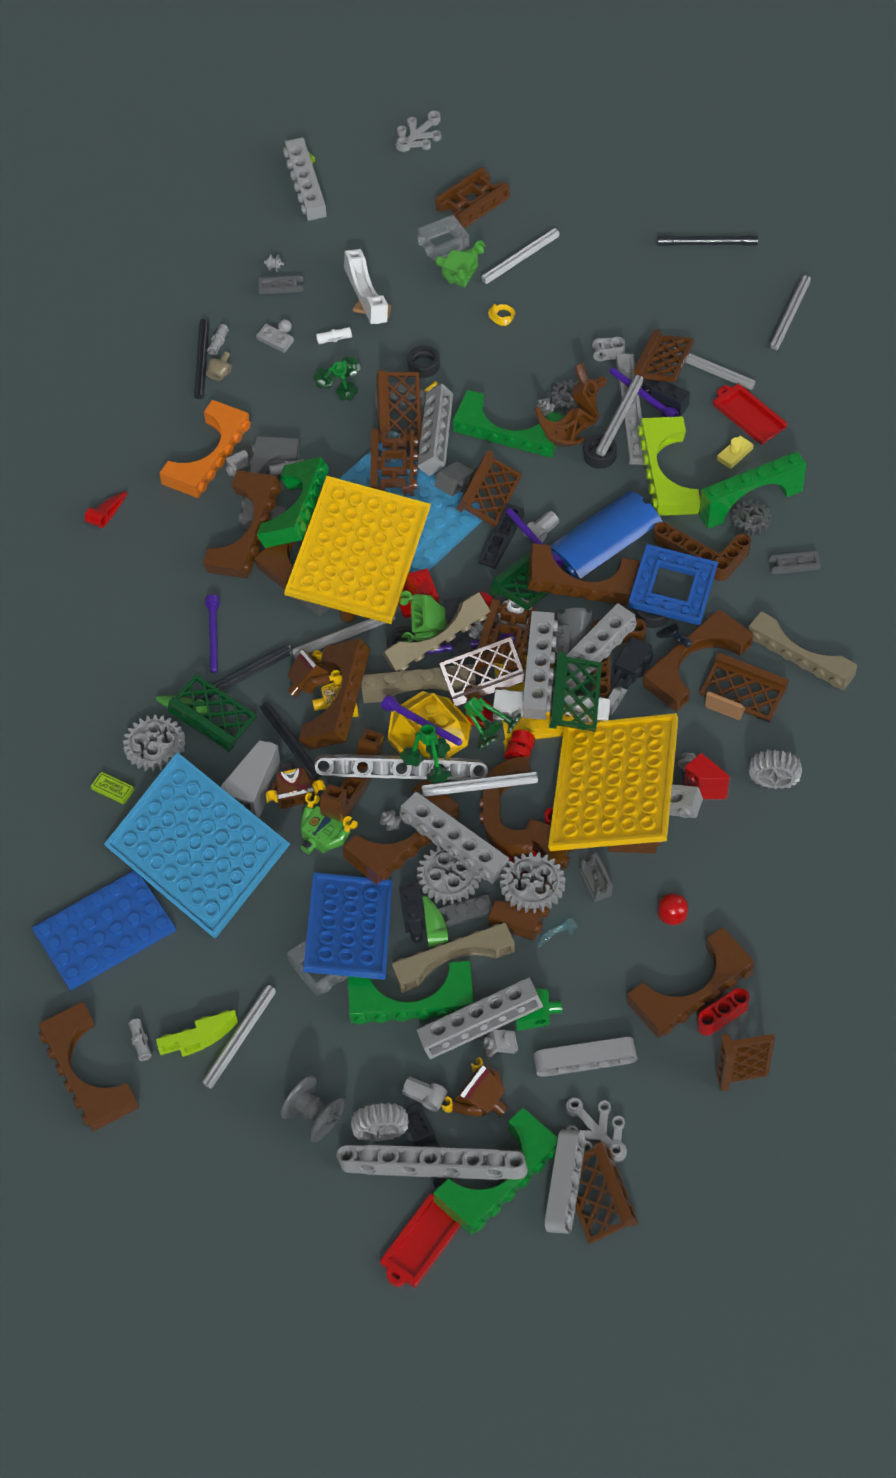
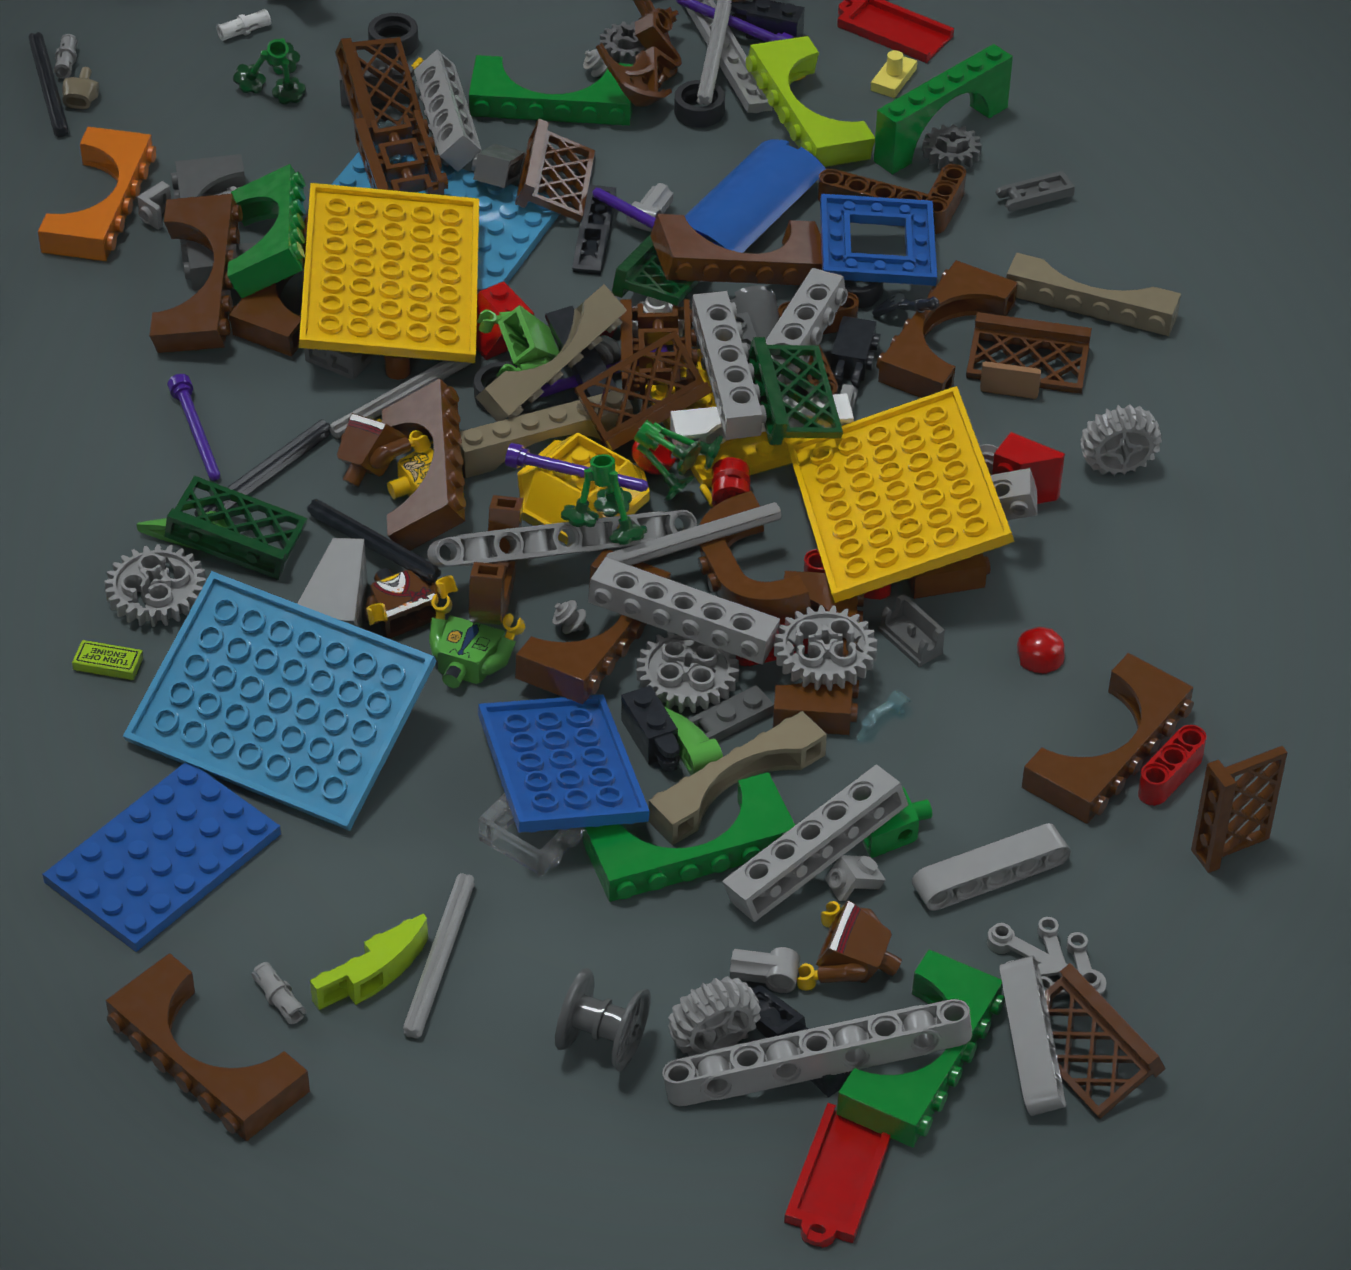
camera: 20 degrees left, 10 degrees down
light grey plate [256,319,294,353] -> none

